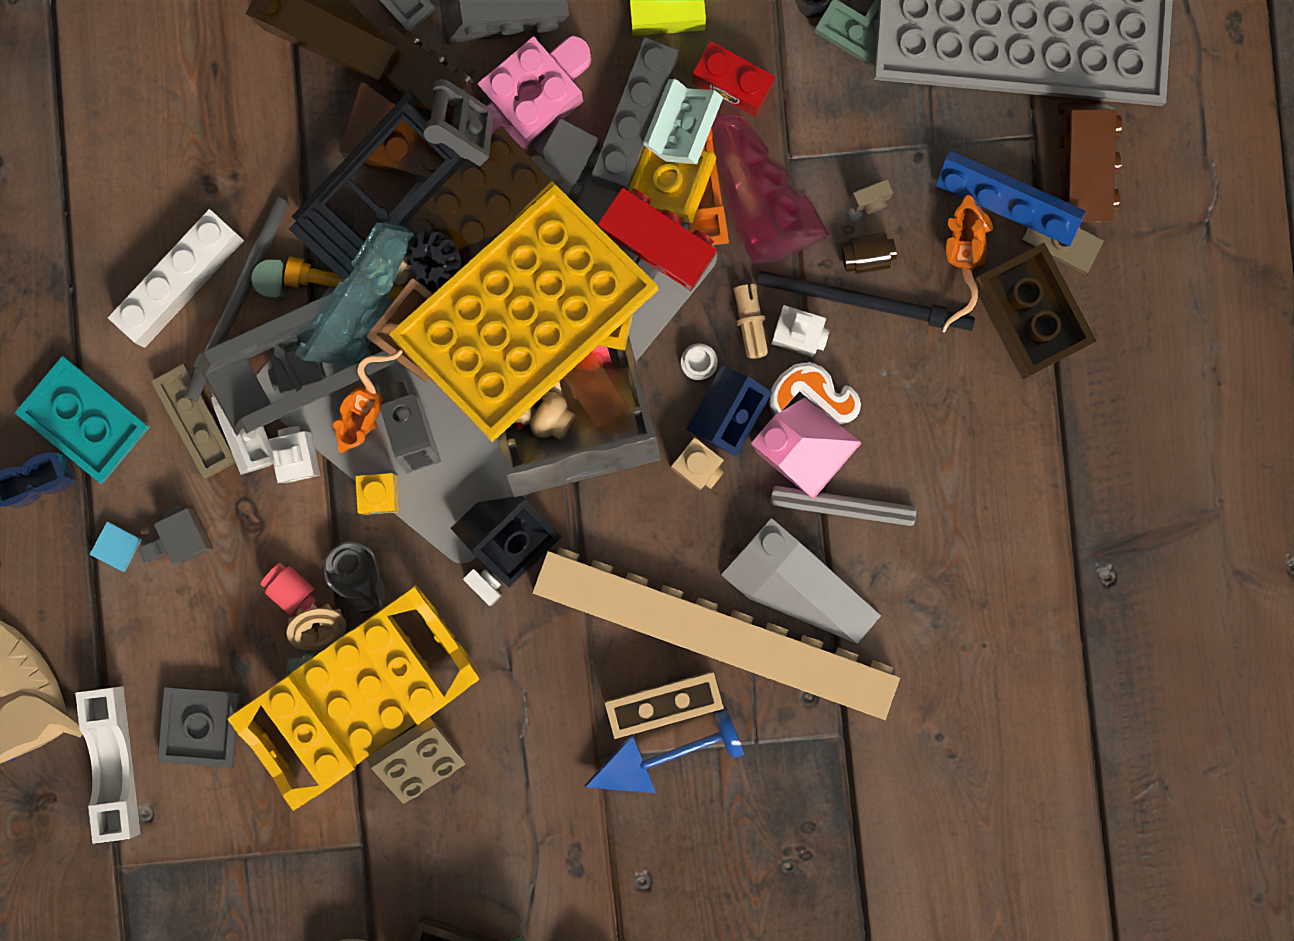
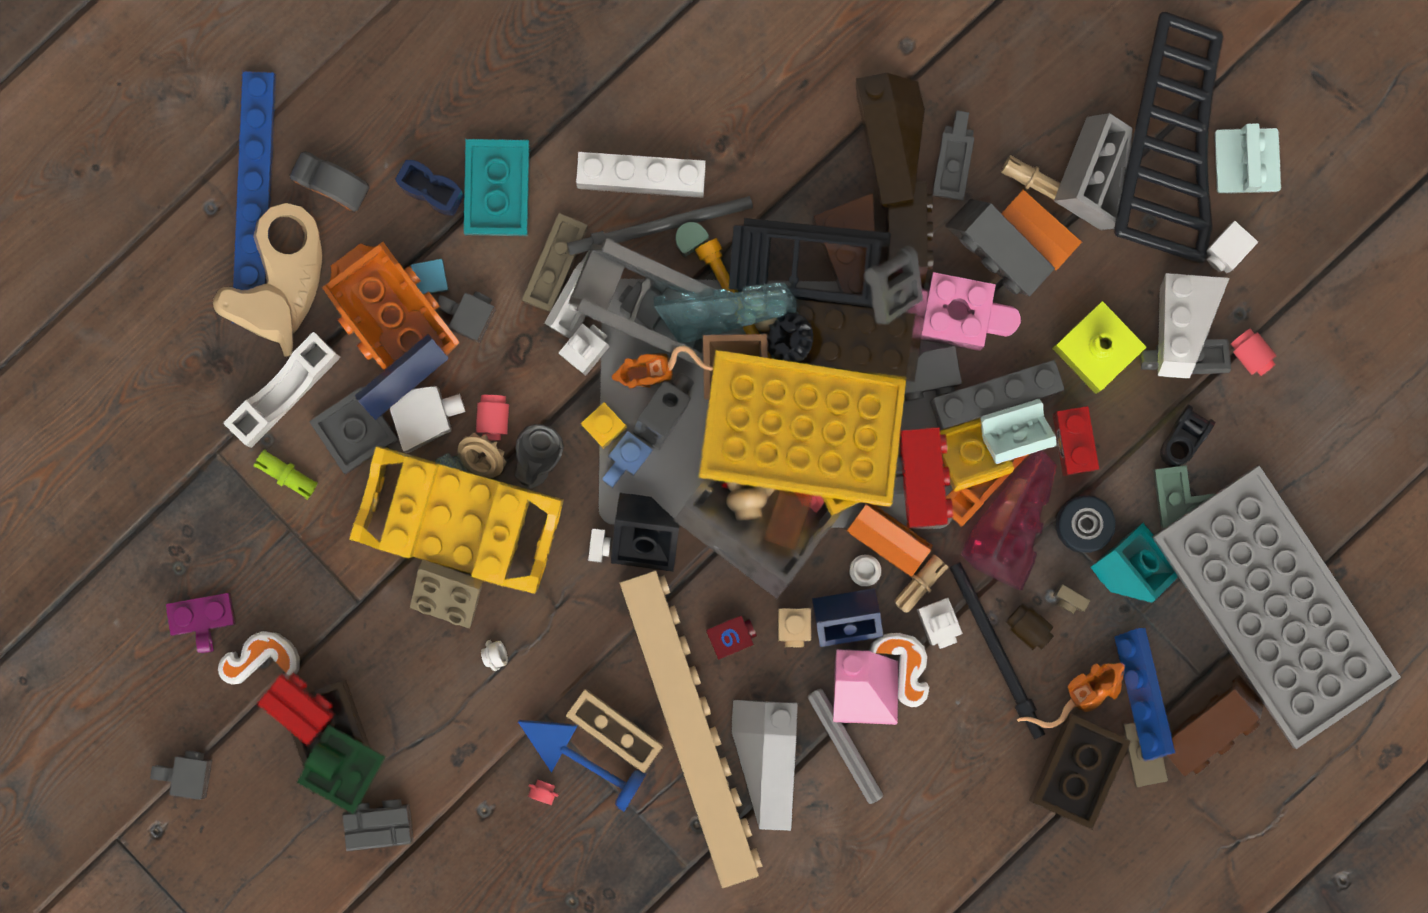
camera: 50 degrees right, 0 degrees up
none -> lime pin [253,449,318,500]
none -> orange slope [322,242,459,370]
none -> dark blue tile [354,334,449,420]
none -> white torso [390,386,466,453]
none -> white plate [481,640,508,671]
none -> coral plate [528,780,558,805]
none -> medium blue plate [602,431,653,488]
none -> dark red brick [706,616,757,660]
none -> orange piece [846,503,933,577]
none -> black wheel [1055,495,1116,553]
none -> teal slope [1090,523,1178,603]

